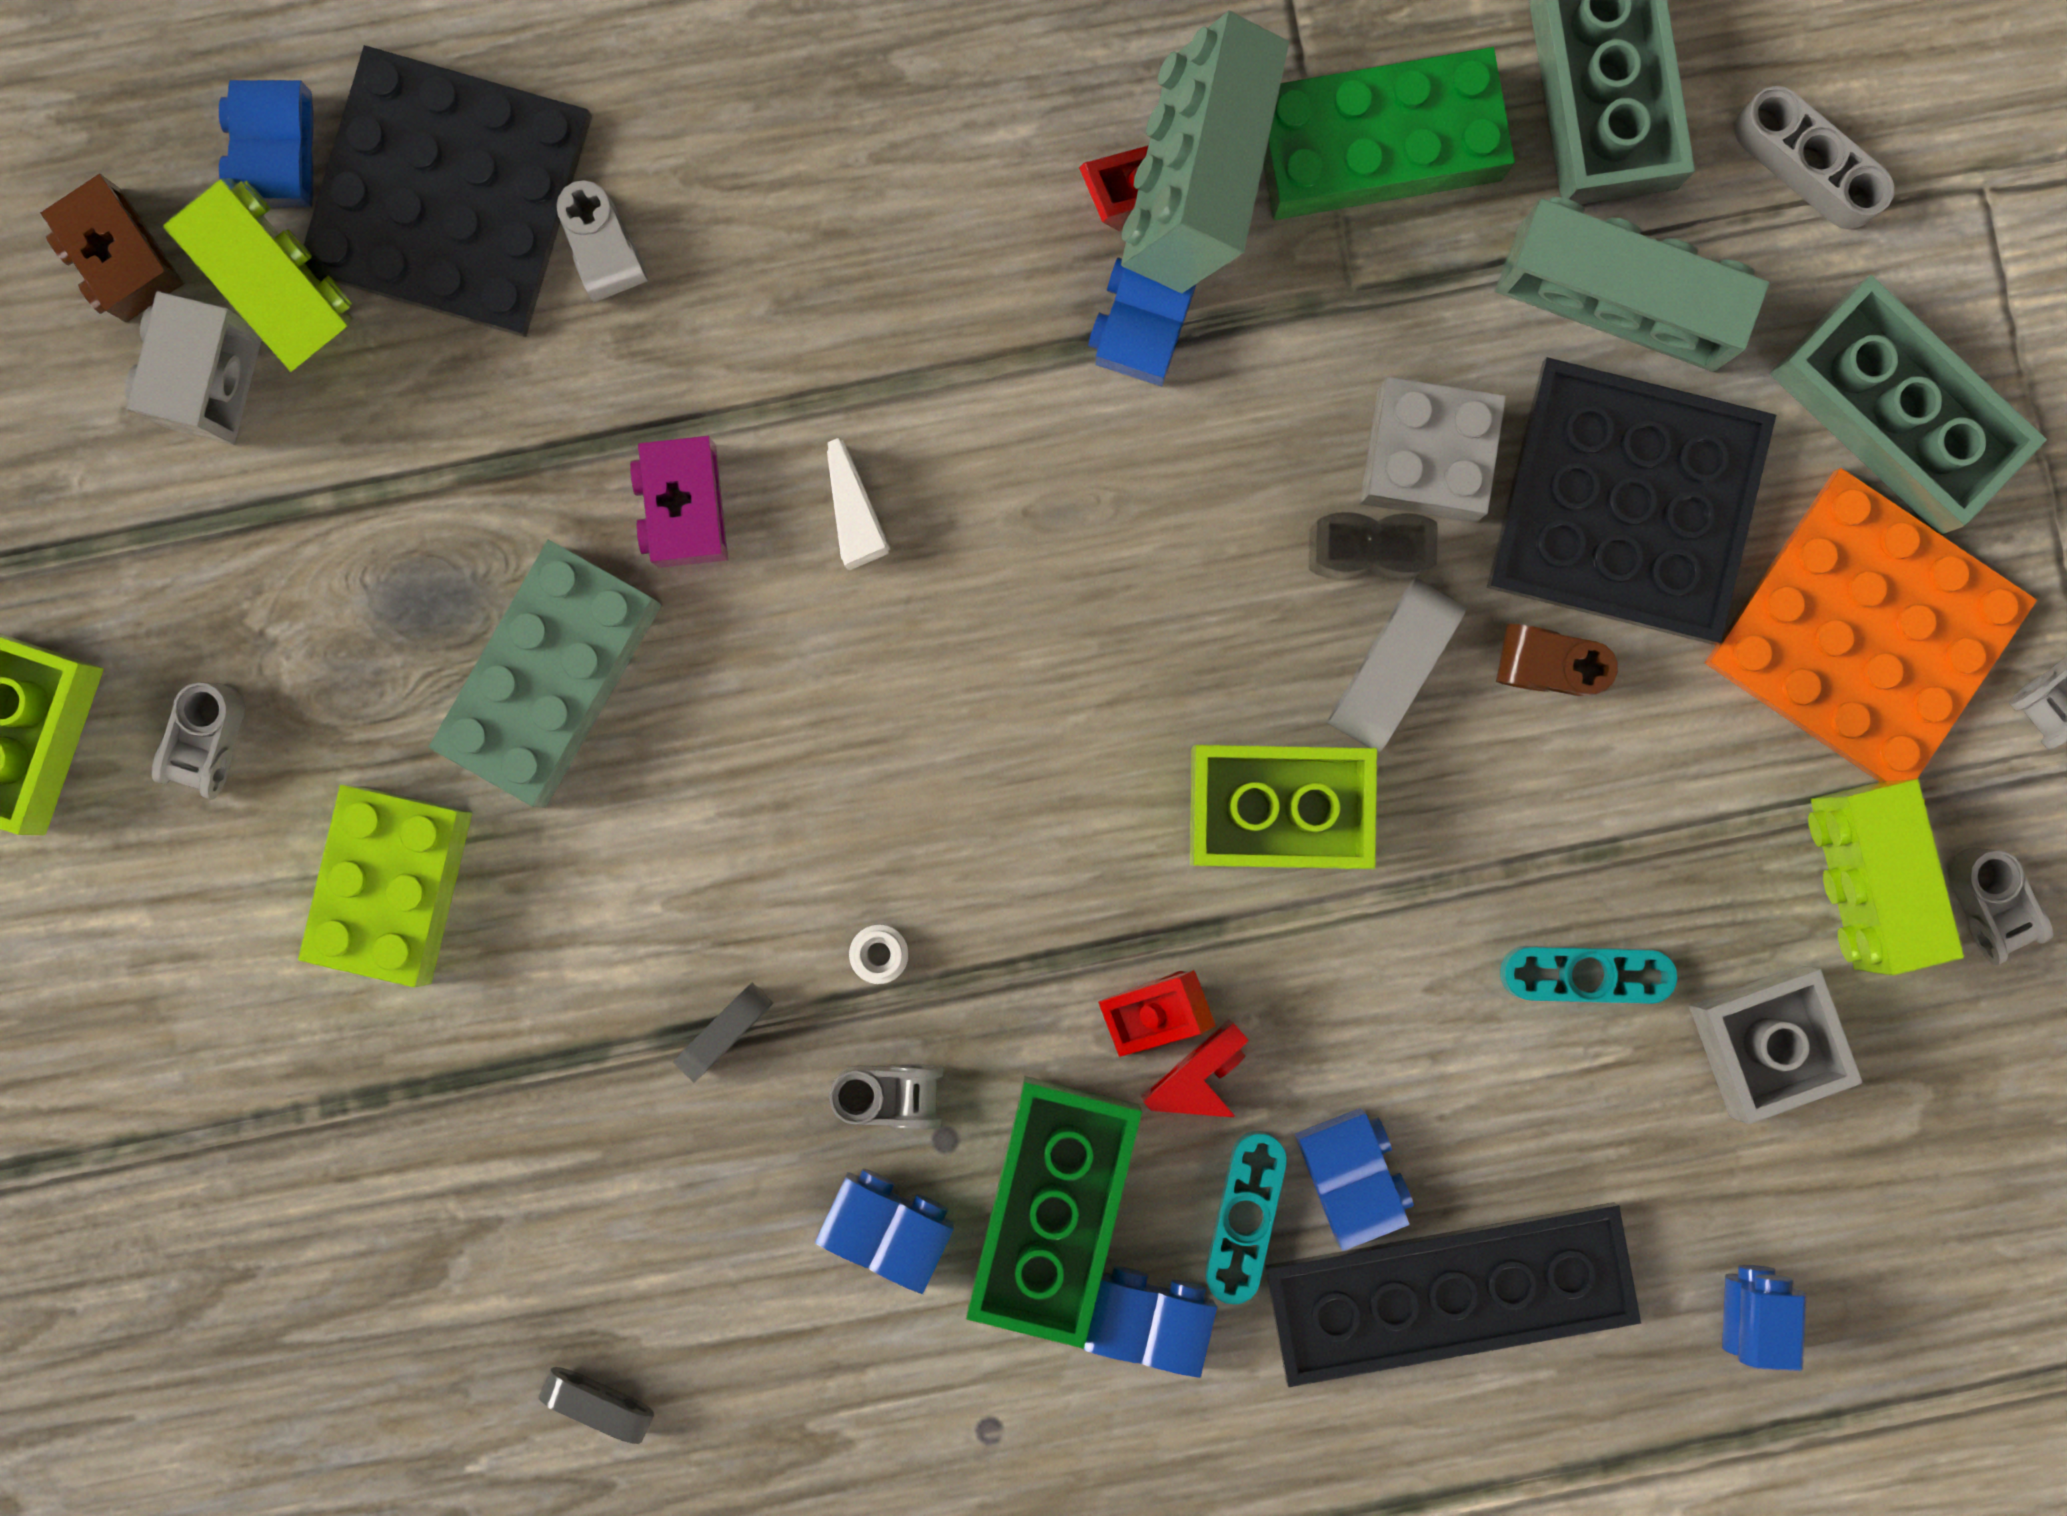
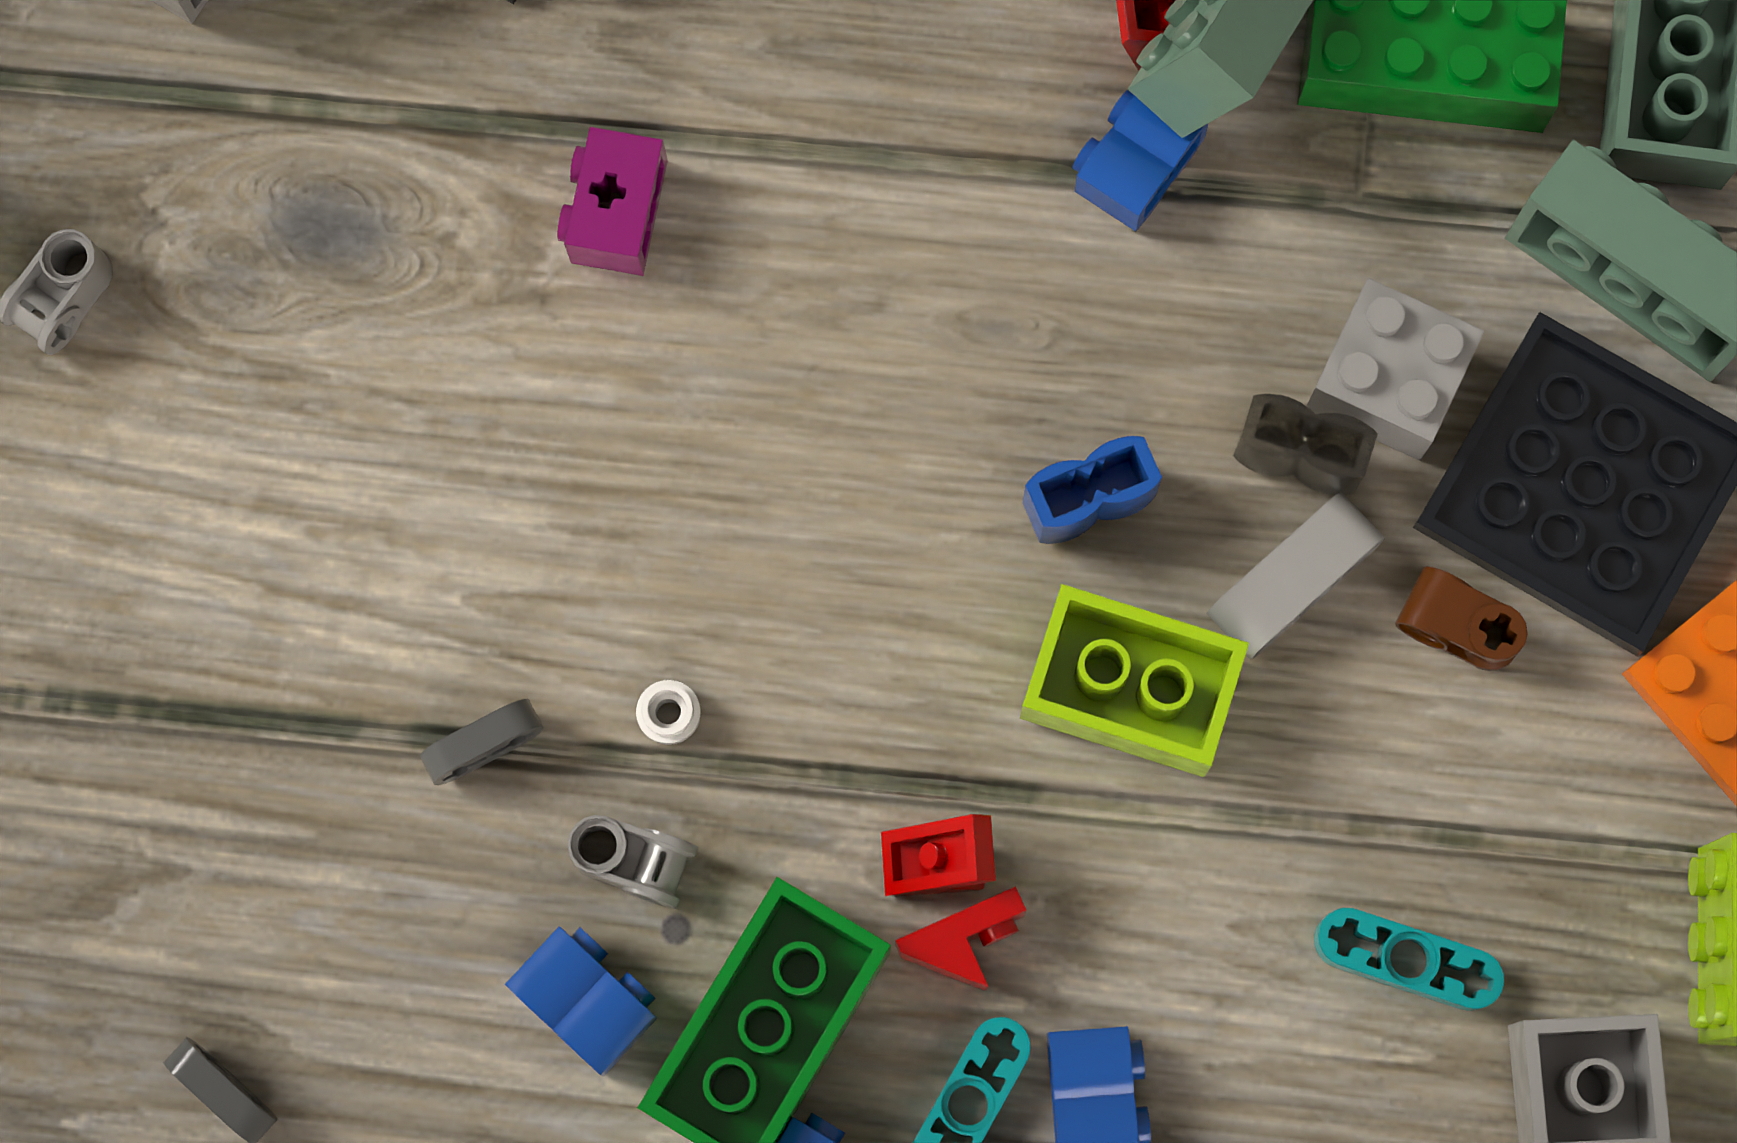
camera: 20 degrees right, 10 degrees down
lime brick [298,784,473,988] -> none
sand green brick [428,539,662,808] -> none
white slope [827,438,890,570] -> none
none -> blue brick [1022,436,1162,544]

